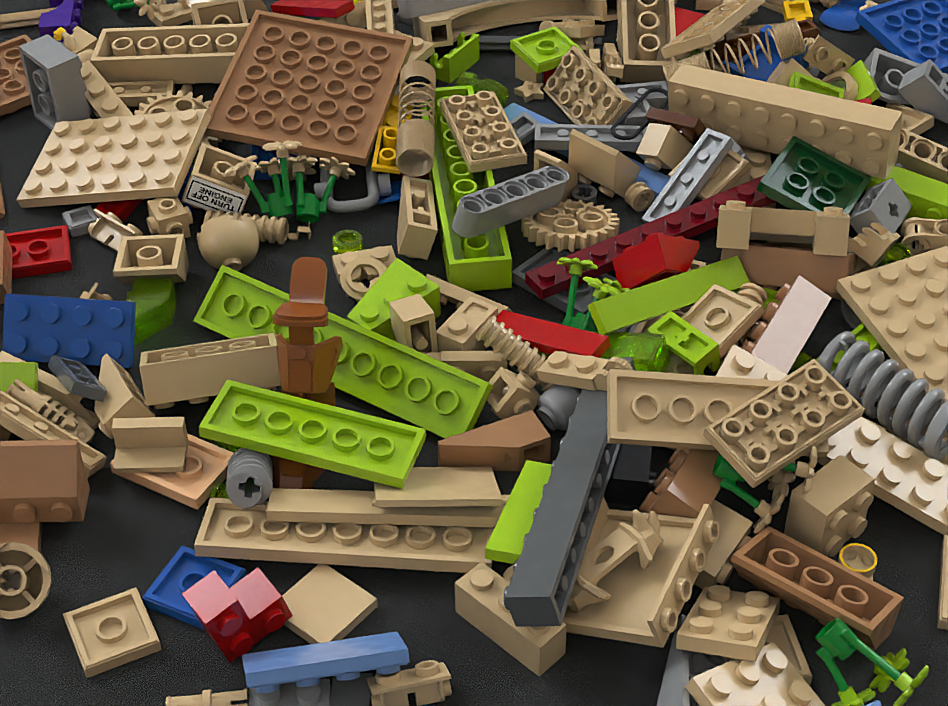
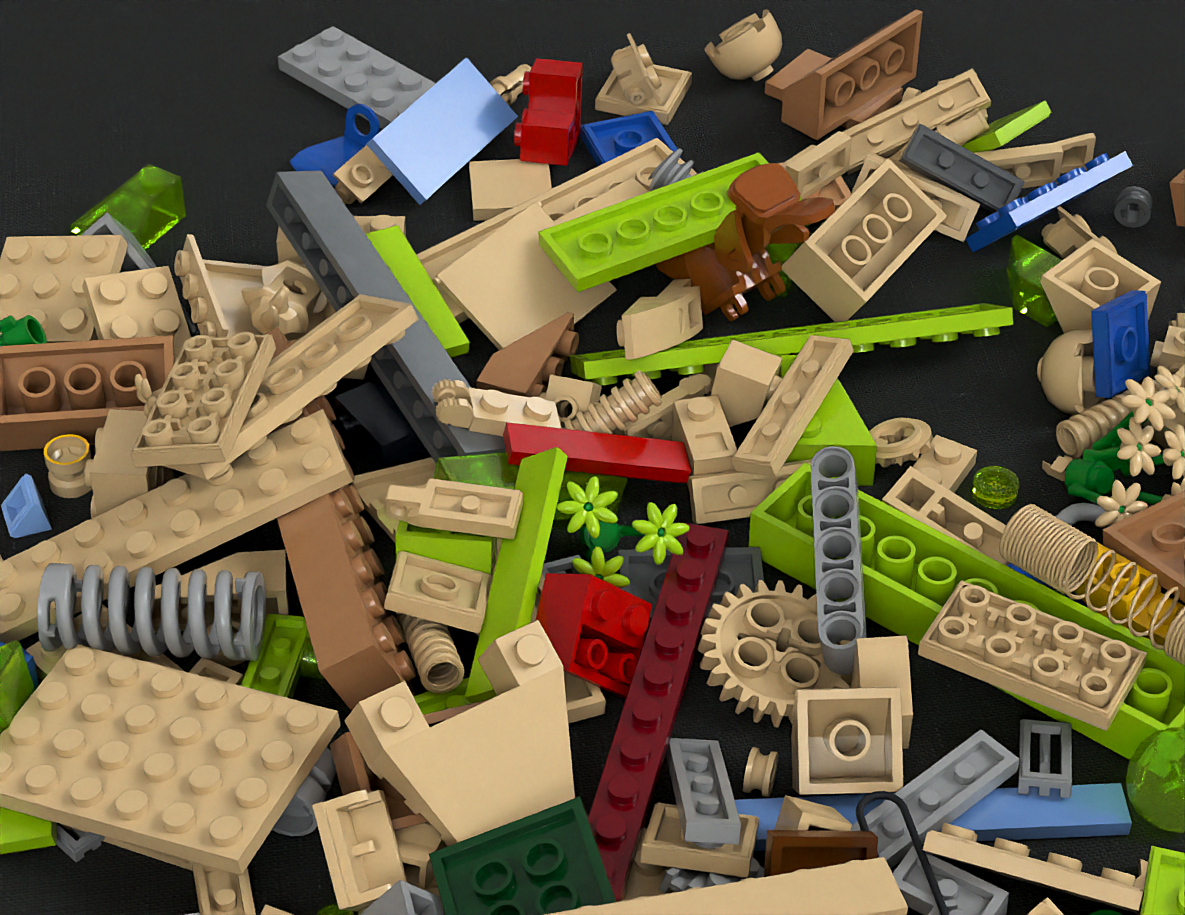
camera: 135 degrees right, 0 degrees up
none -> light blue slope [1,474,52,538]
none -> tan hinge [385,478,523,539]
none -> tan hinge [611,33,662,105]
none -> tan slope [617,279,703,359]
none -> tan tile [731,335,854,477]
none -> blue tile [1091,290,1151,398]

